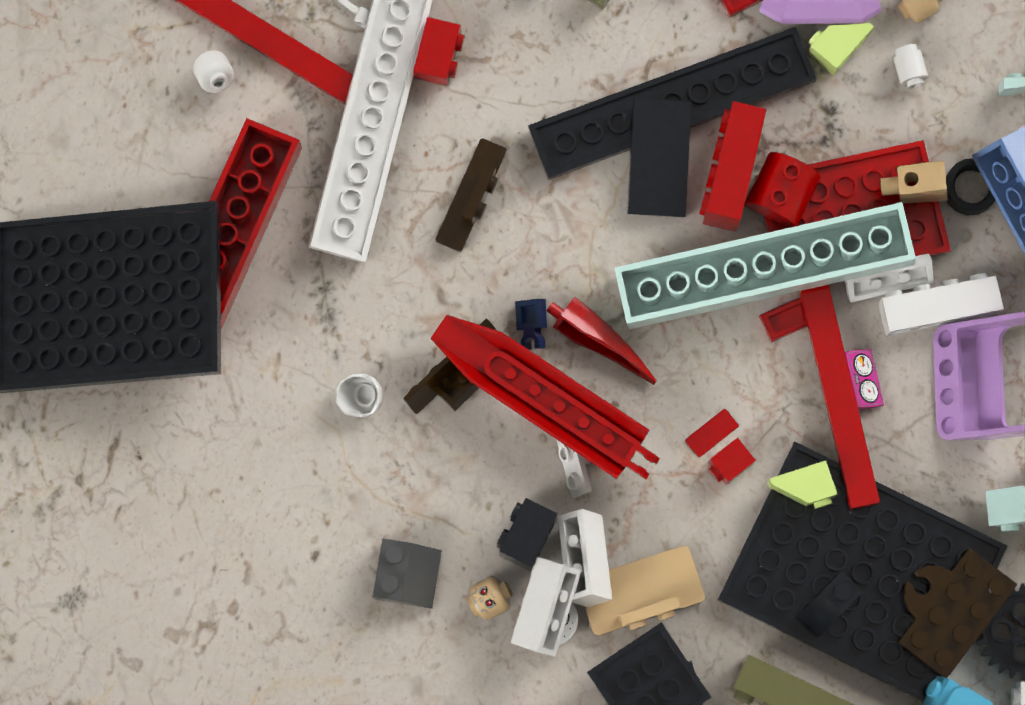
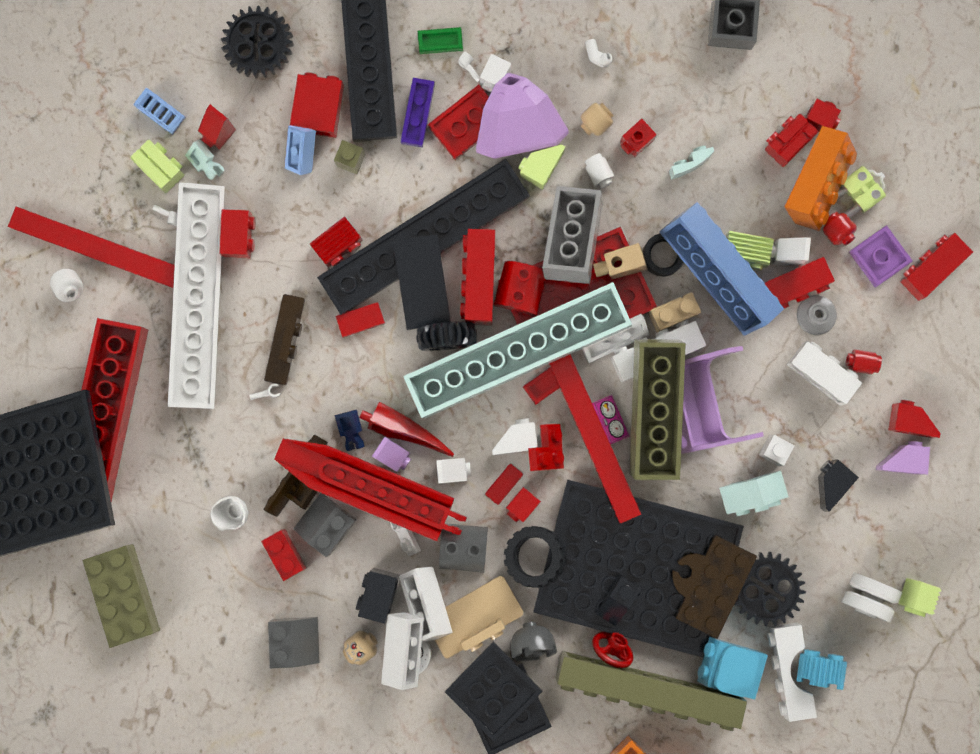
camera: 10 degrees left, 5 degrees up
yellowish green slope [767,461,837,509] -> none
none -> olive brick [82,544,160,648]
none -> white hand [249,384,281,400]
none -> red brick [261,529,307,581]
none -> dark grey slope [293,493,357,557]
none -> red brick [310,216,363,267]
none -> red tile [335,302,385,338]
none -> lavender slope [372,437,411,472]
none -> black gear [416,321,477,351]
none -> white slope [437,458,471,483]
none -> dark grey brick [439,523,488,572]
none -> white slope [492,418,538,455]
none -> black tyre [504,526,567,588]
none -> dark grey cylinder [510,622,557,661]
none -> red plate [528,424,564,471]
none -> light grey brick [542,186,603,284]
none -> red piece [592,632,634,668]
none -> red brick [620,118,657,157]
none -> olive brick [630,339,686,480]
none -> tan brick [648,292,701,332]

